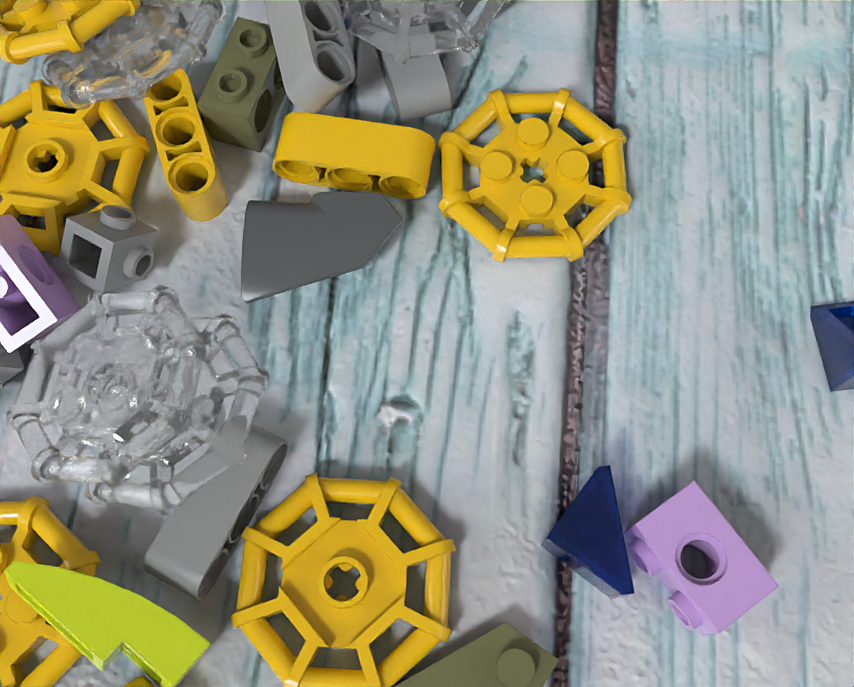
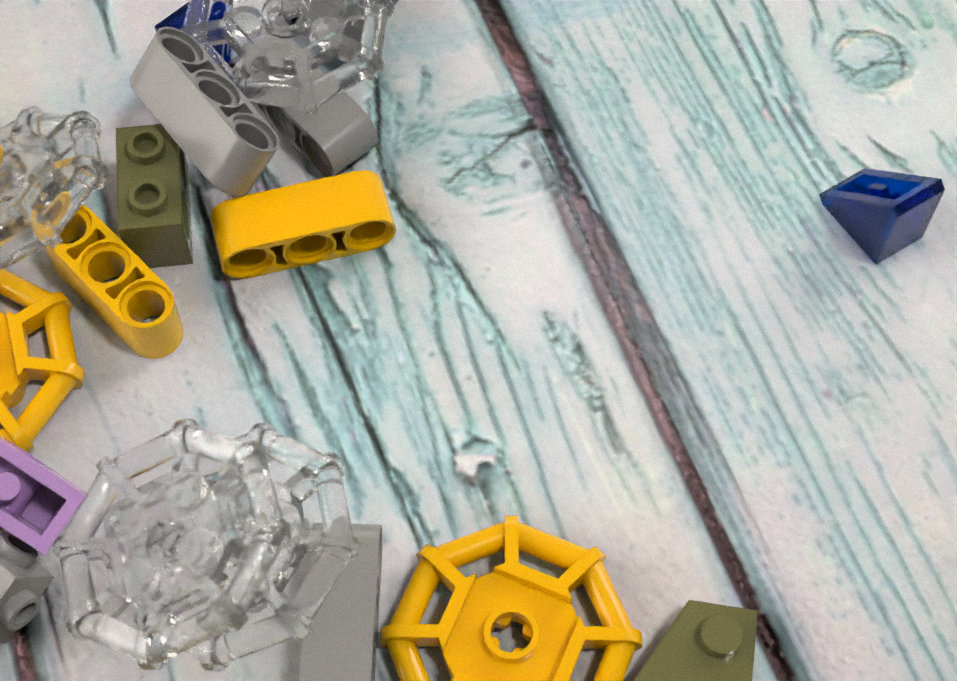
camera: 30 degrees left, 10 degrees down
light grey brick [56,205,158,295] -> none
dark grey panel [241,191,403,304] -> none
yellow plate [437,87,632,263] -> none
clear blue slope [540,465,635,599] -> none
lavender brick [624,480,779,635] -> none

